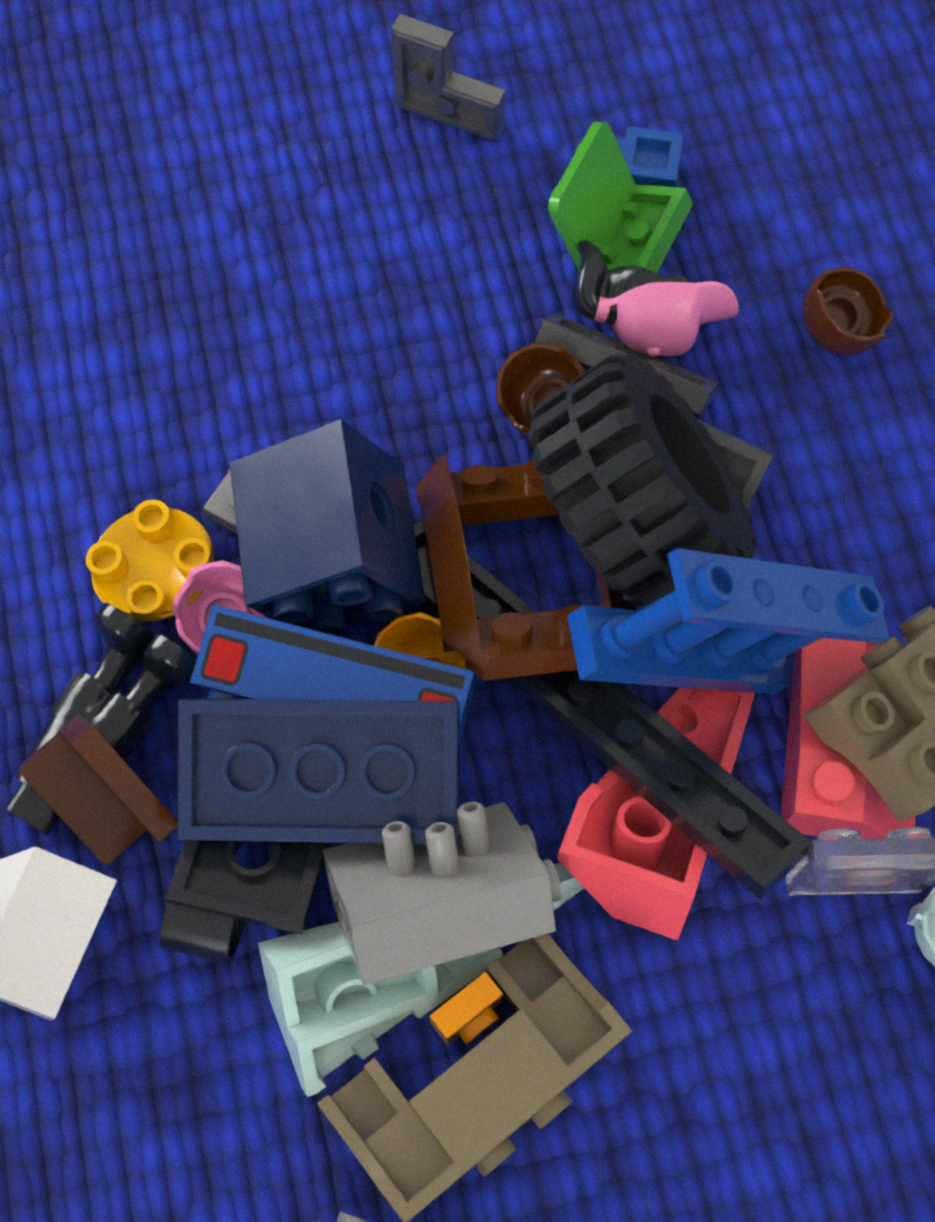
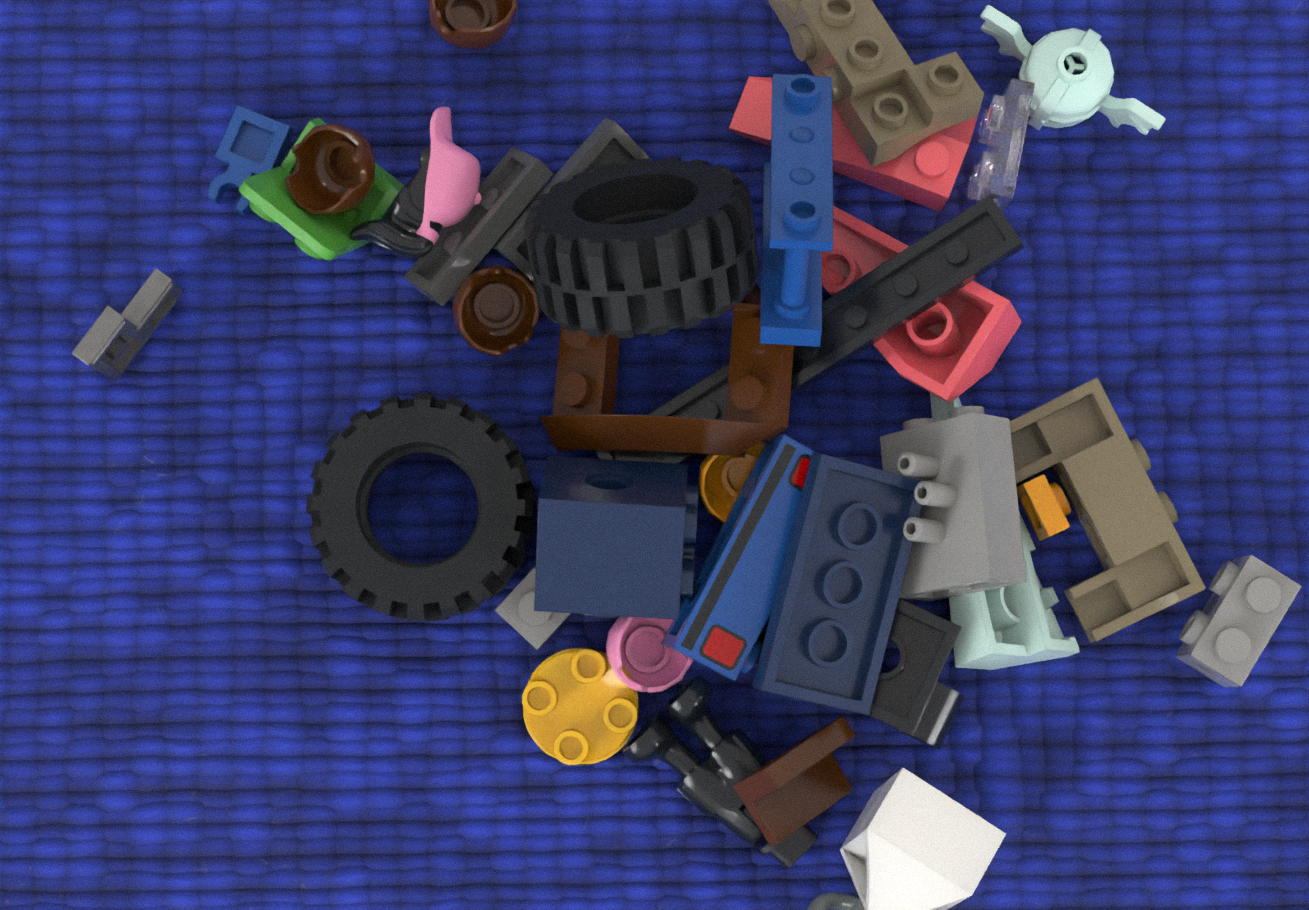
camera: 80 degrees left, 15 degrees up
none -> reddish brown hair [285,123,375,216]
none -> black tyre [306,393,536,622]

